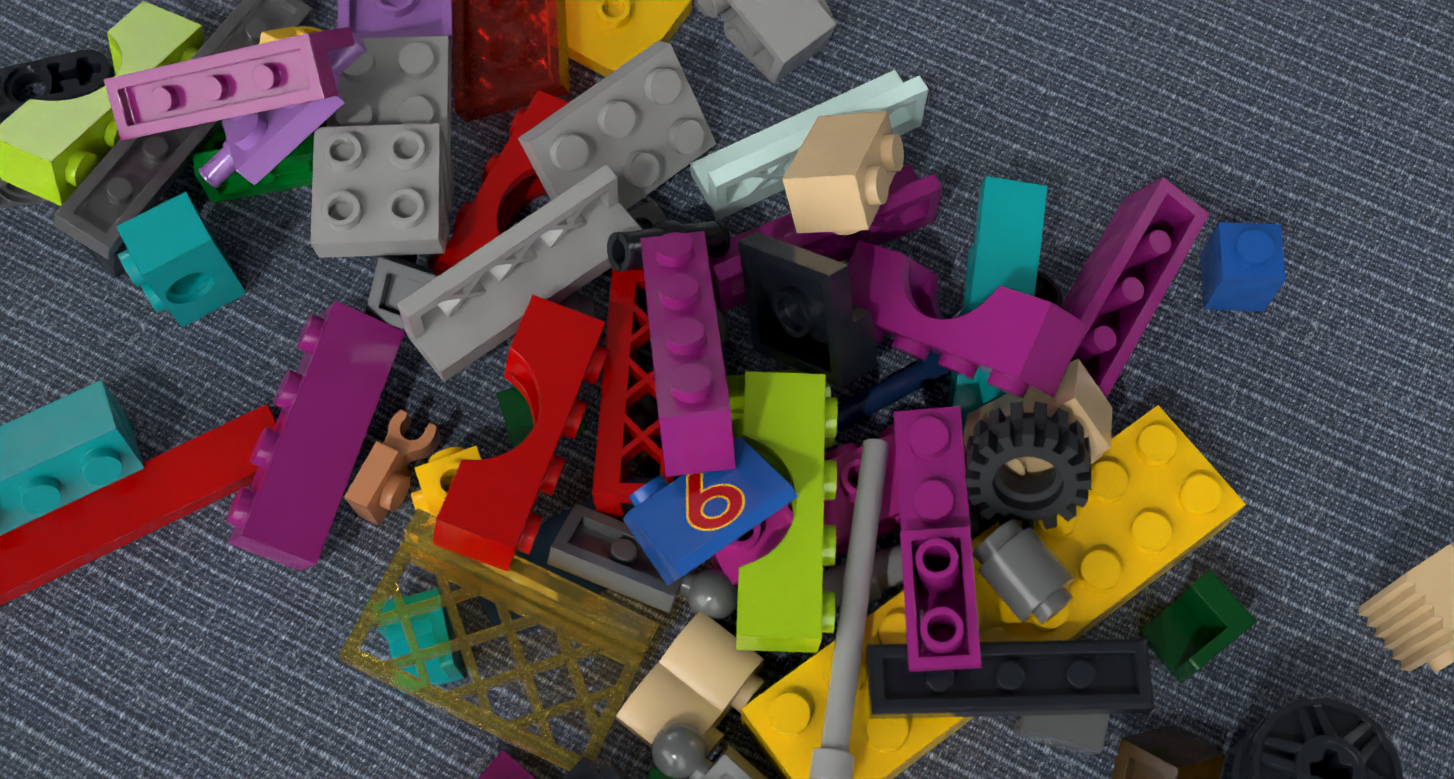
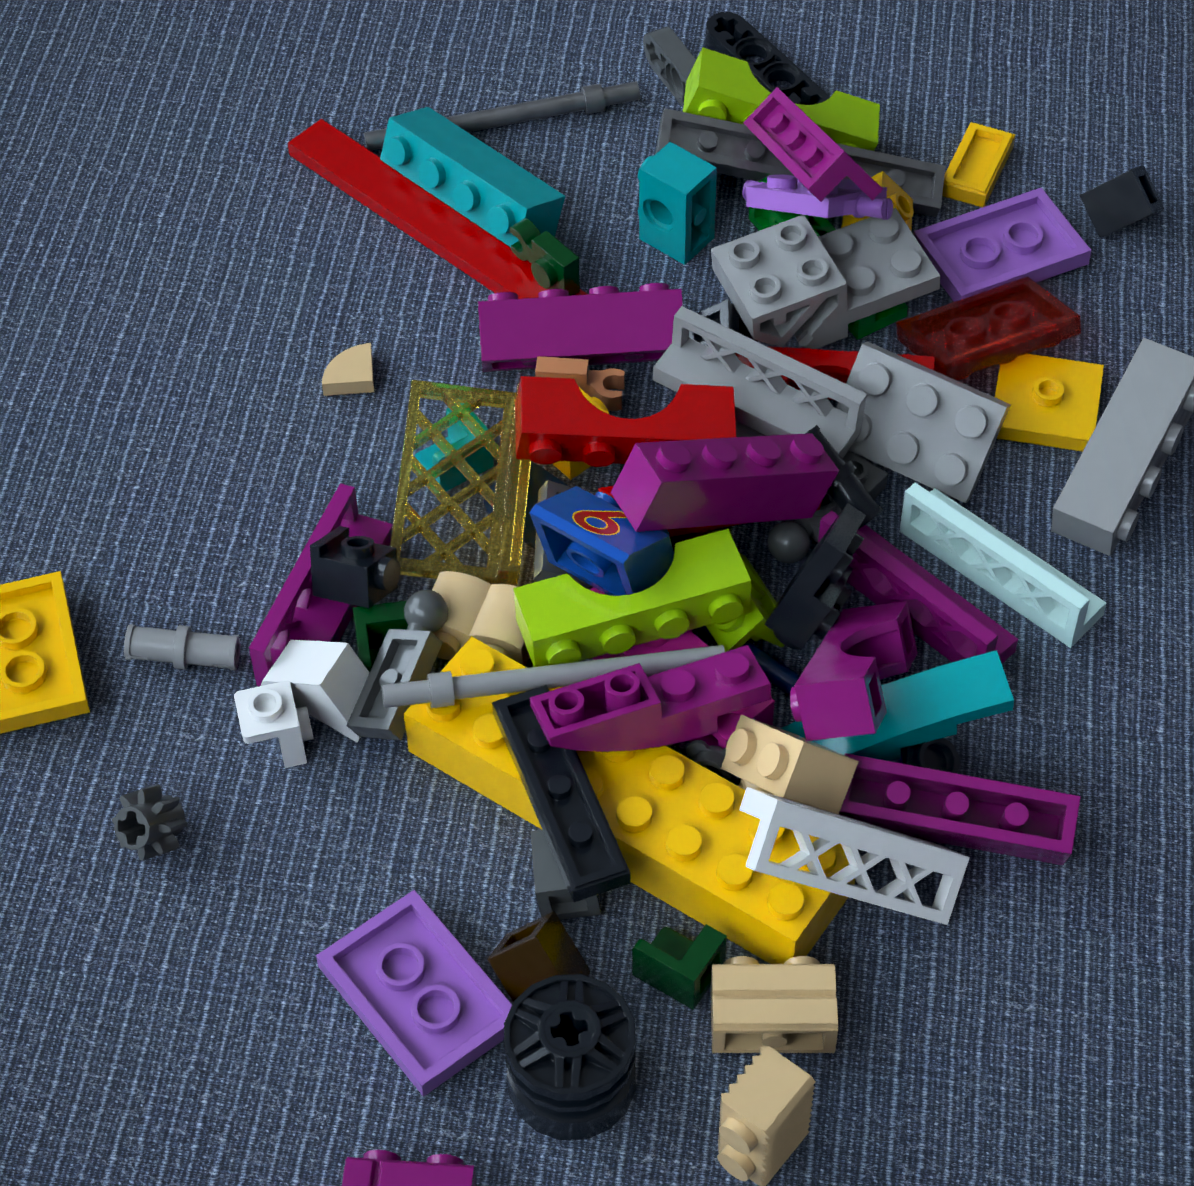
camera: 70 degrees right, 15 degrees down
tan brick [782,111,904,235] -> none
black tyre [965,401,1092,530] -> none
dark grey brick [973,519,1075,624] -> none
blue brick [1200,222,1286,311] -> none
none -> tan tile [322,343,374,396]
none -> dark green plate [509,218,580,296]
none -> tan brick [711,956,838,1053]
none -> white fence [739,787,970,925]

